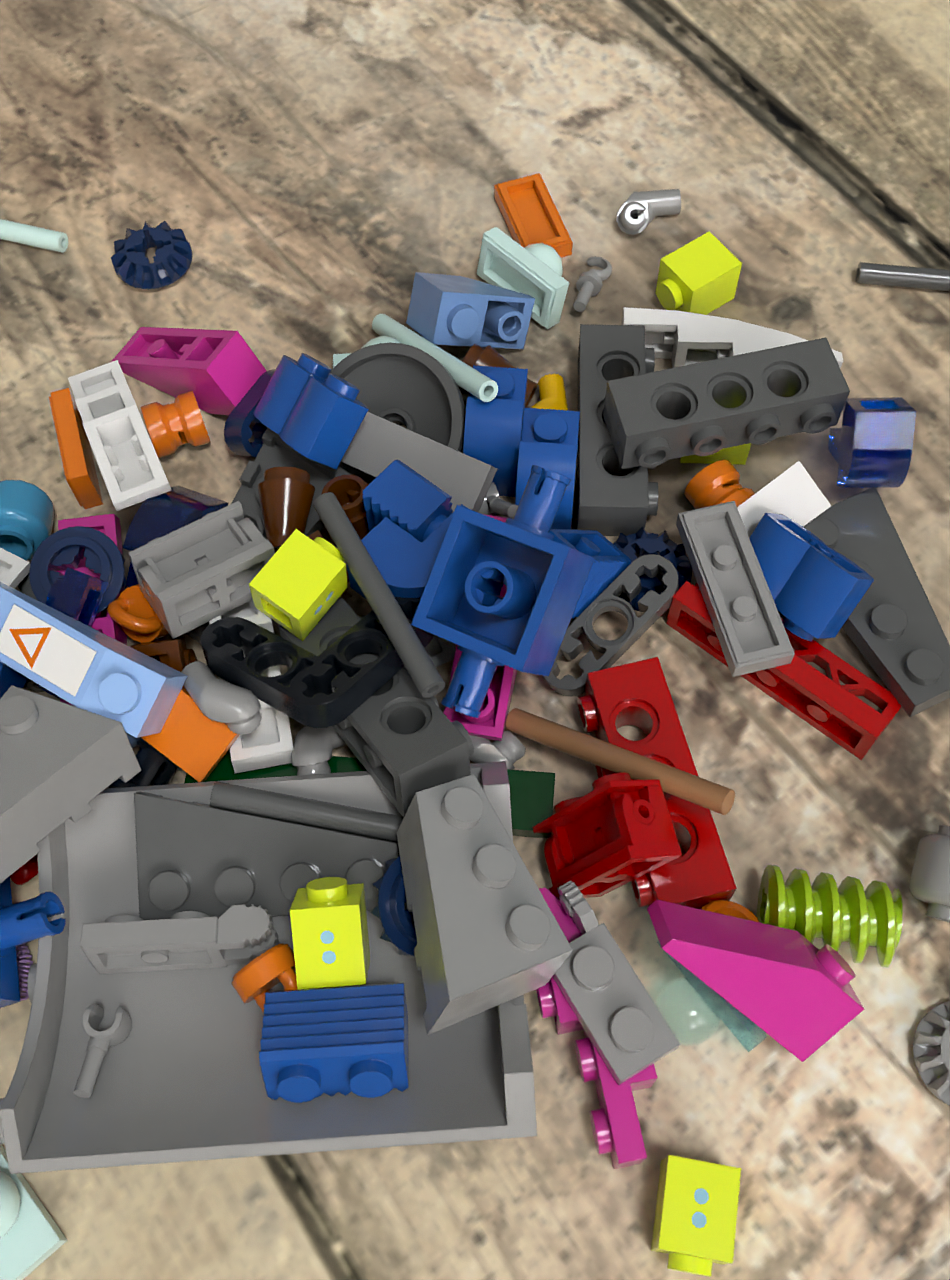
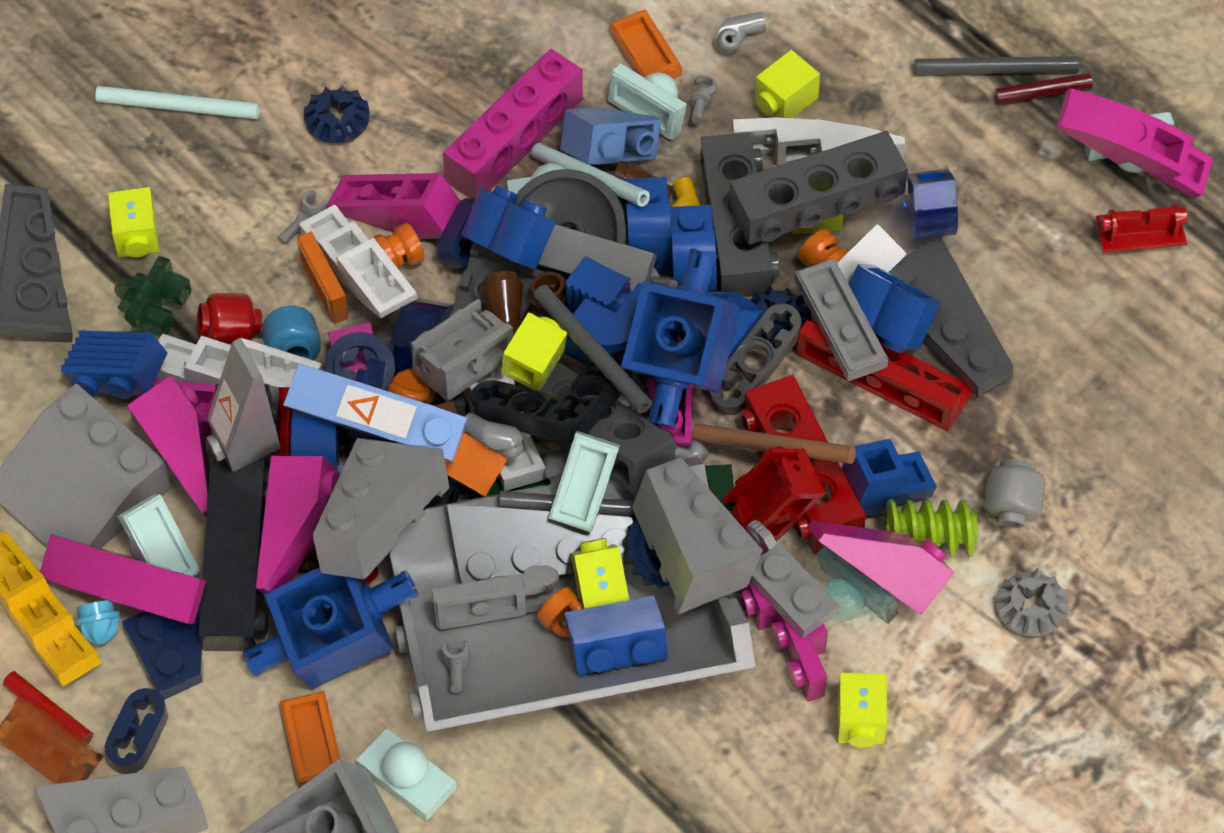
camera: 10 degrees left, 5 degrees down
none -> light grey hand [278,190,327,244]
none -> dark pink brick [443,48,583,198]
none -> light aqua tile [548,431,620,532]
none -> blue brick [842,439,937,516]

